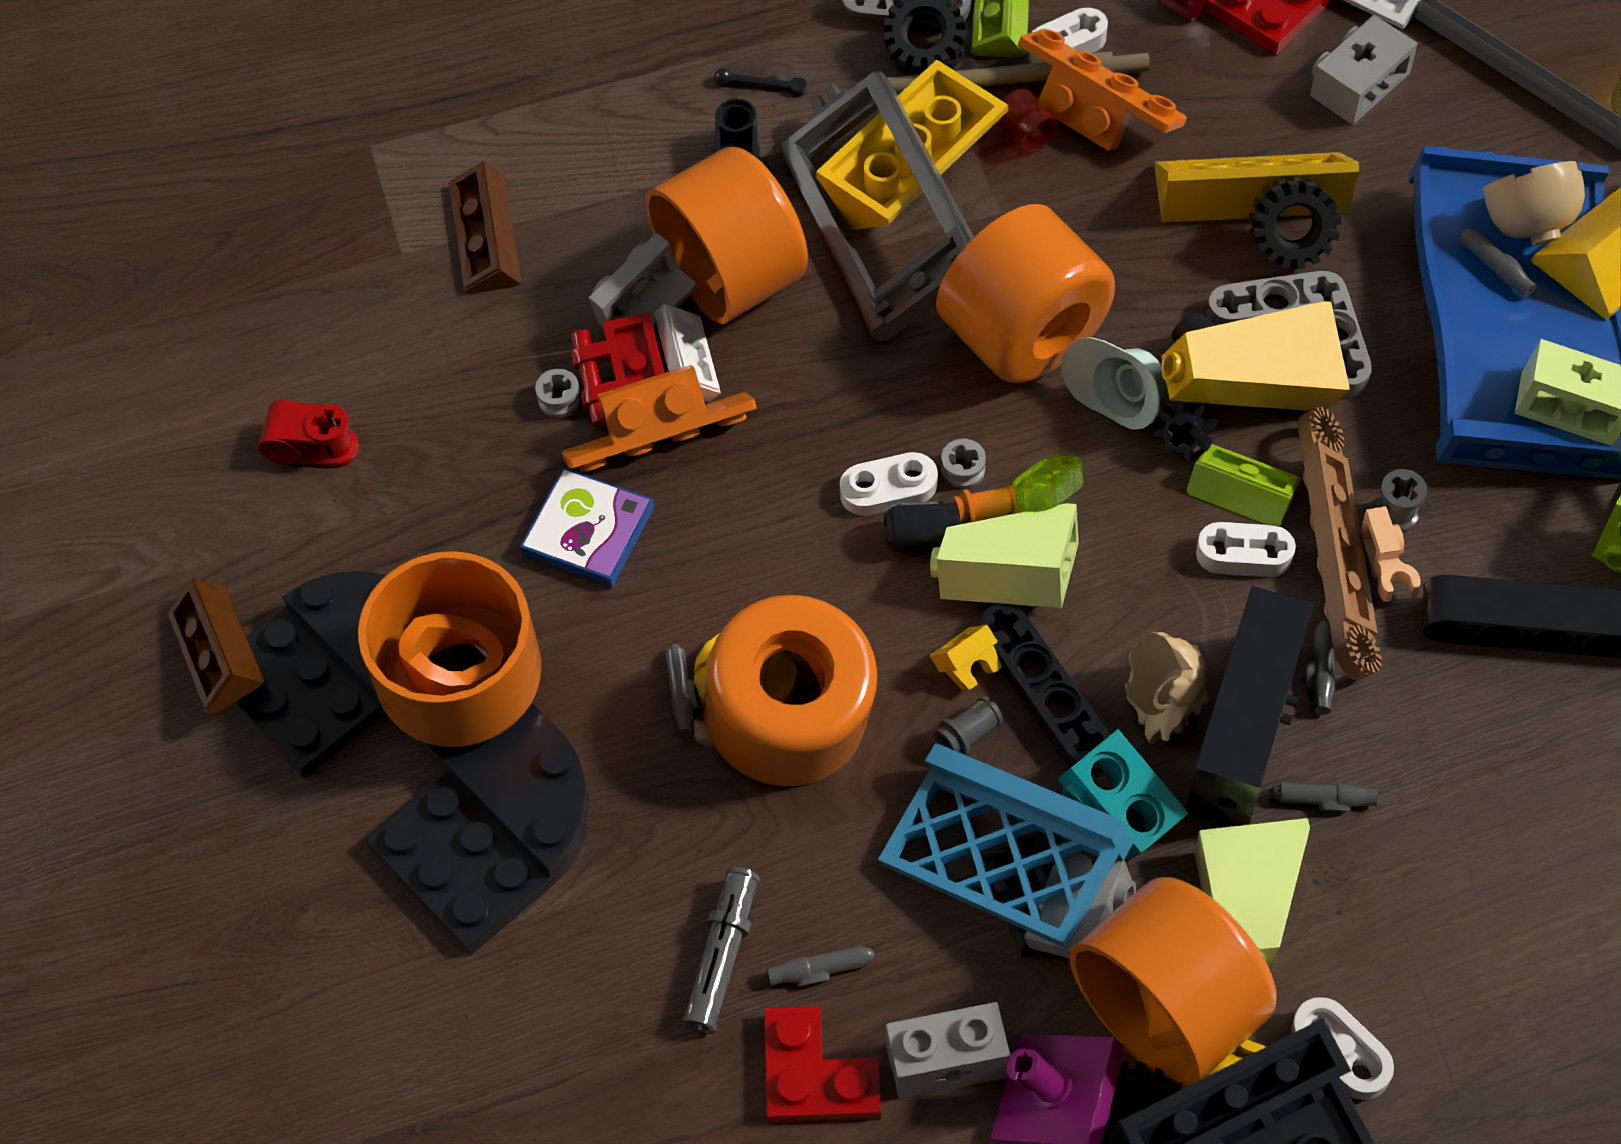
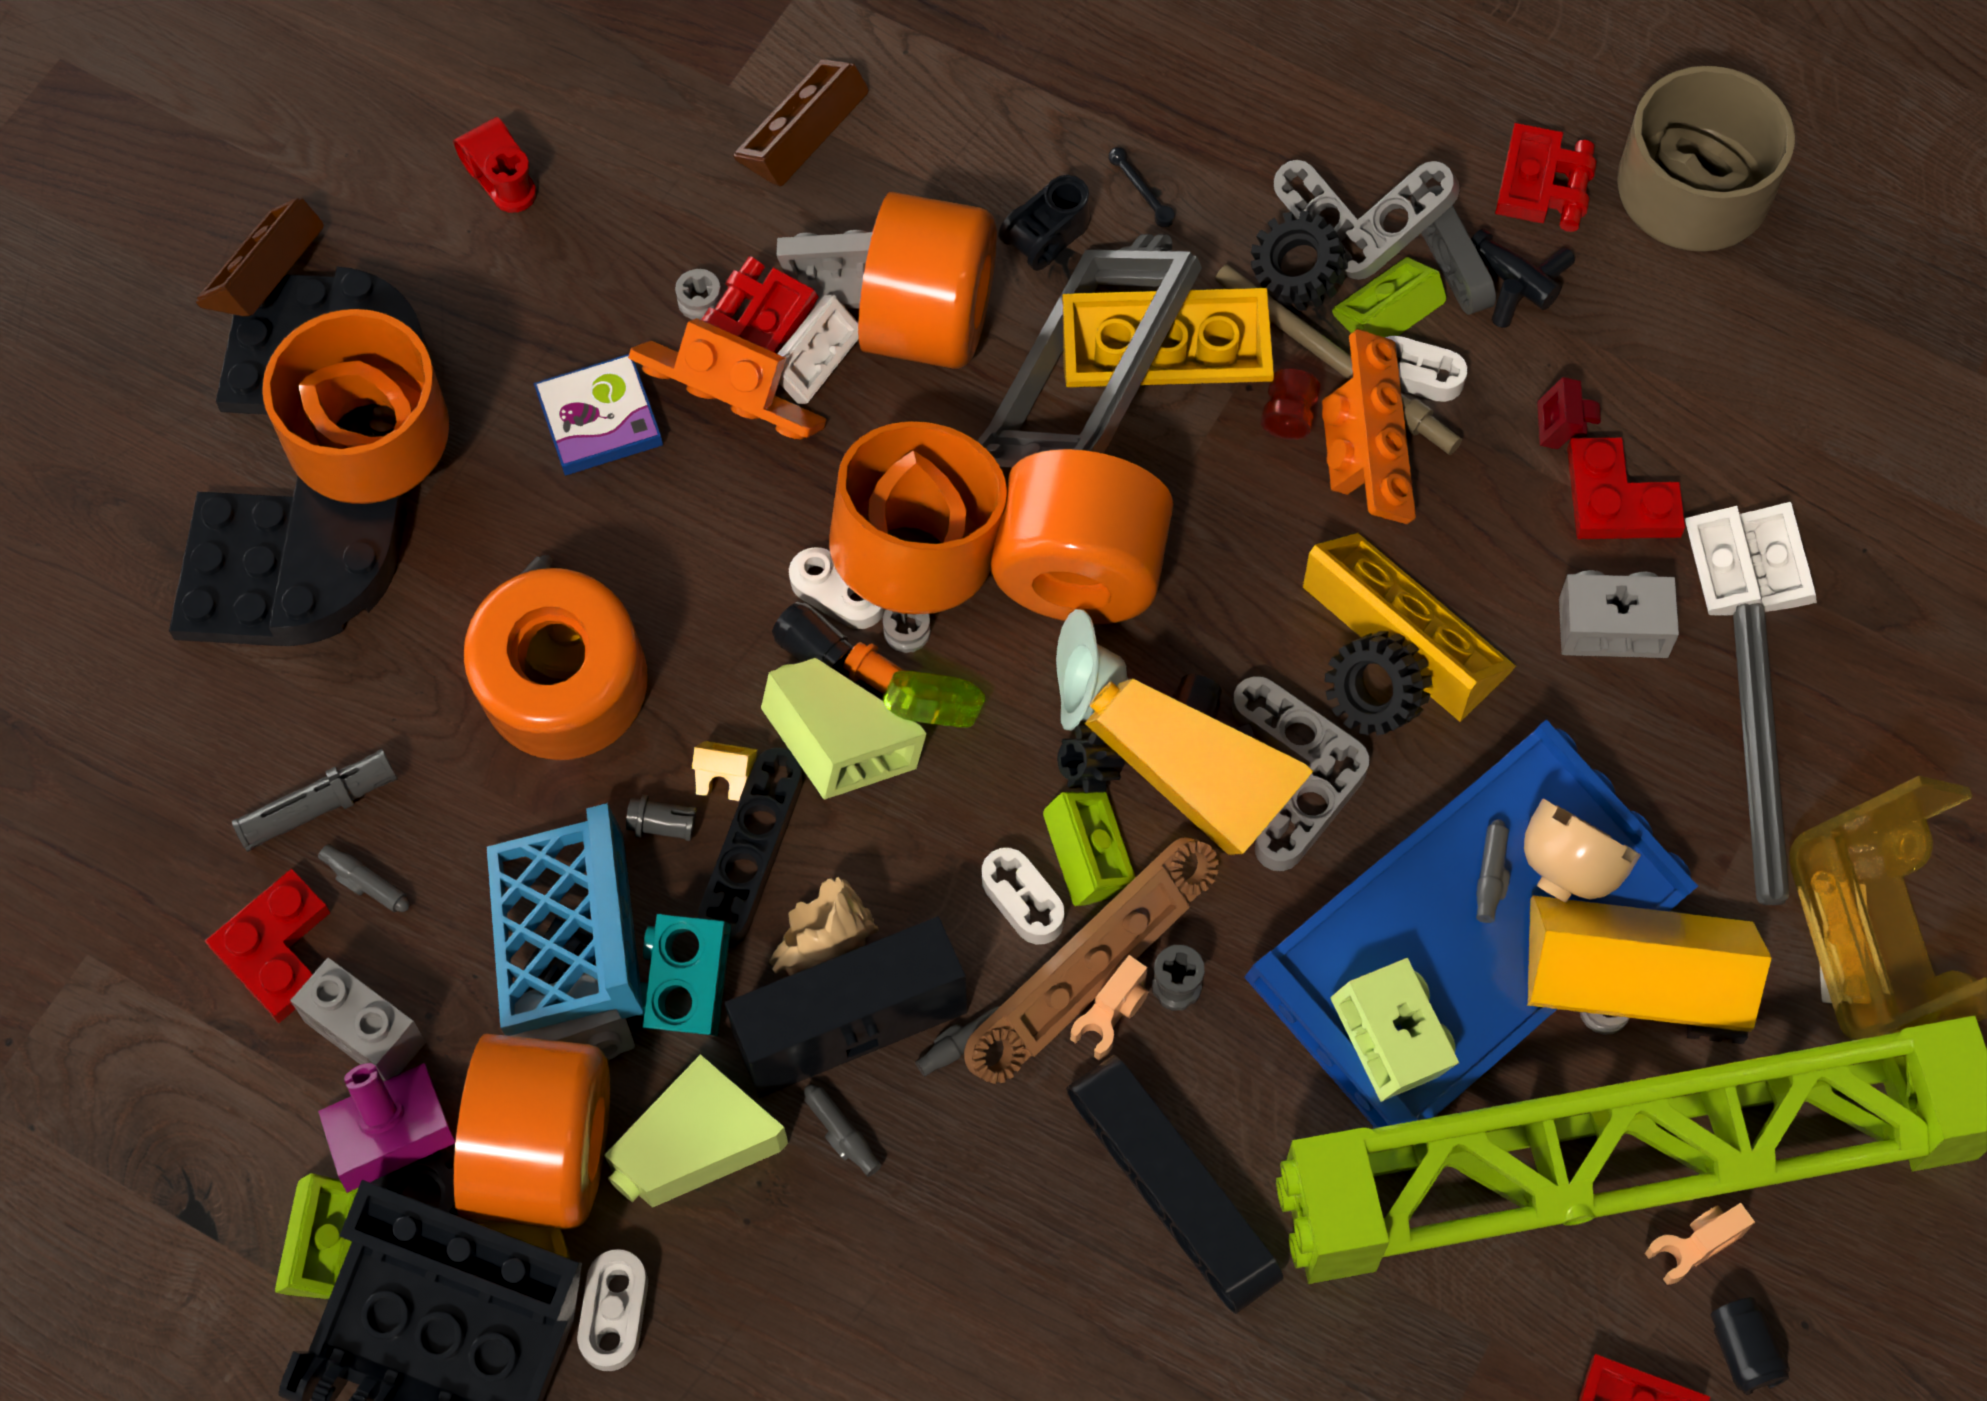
camera: 45 degrees right, 5 degrees up
none -> orange piece [829,422,1007,615]

